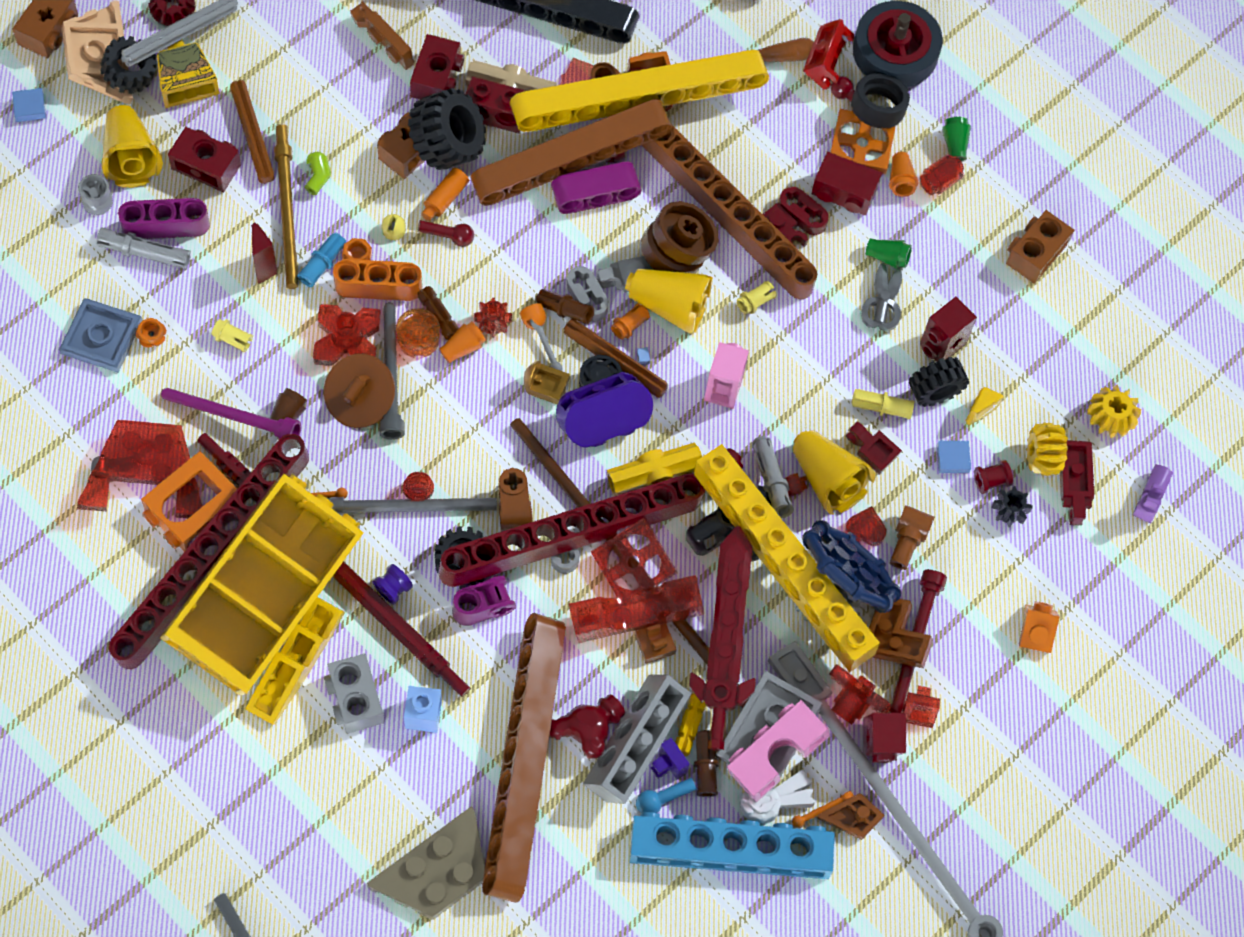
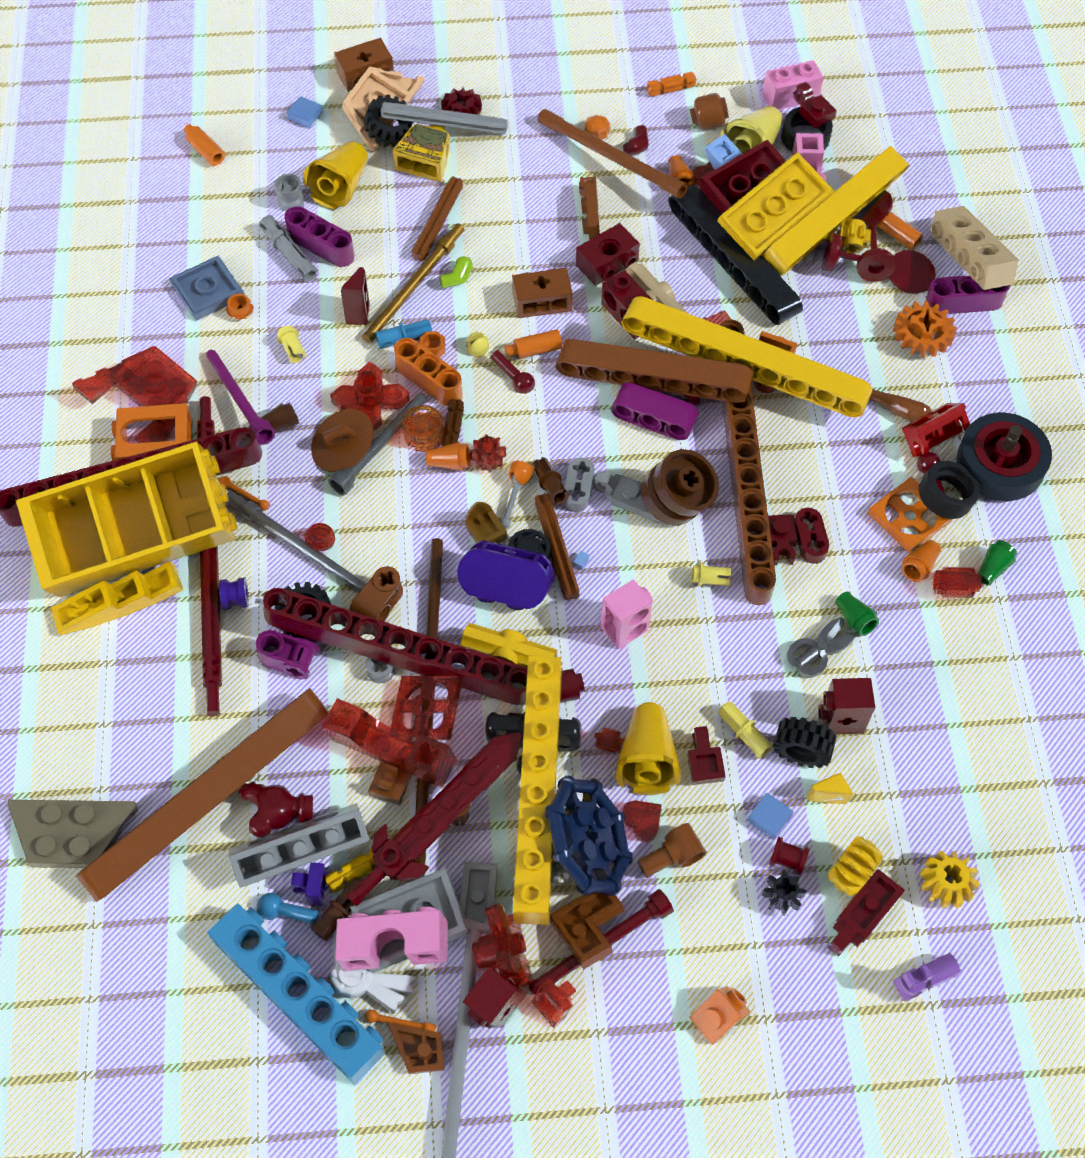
camera: 45 degrees right, 5 degrees down
dark red brick [168,126,241,193] -> none
light grey brick [324,653,384,734] -> none
light blue brick [404,686,442,733] -> none
black tyre [408,88,486,170] -> none
orange pin [611,303,650,340] -> none
yellow cone [625,268,713,334] -> none
light grey pin [752,436,794,518] -> none
dark red brick [811,151,883,216] -> none
dark orange brick [1006,210,1075,284] -> none

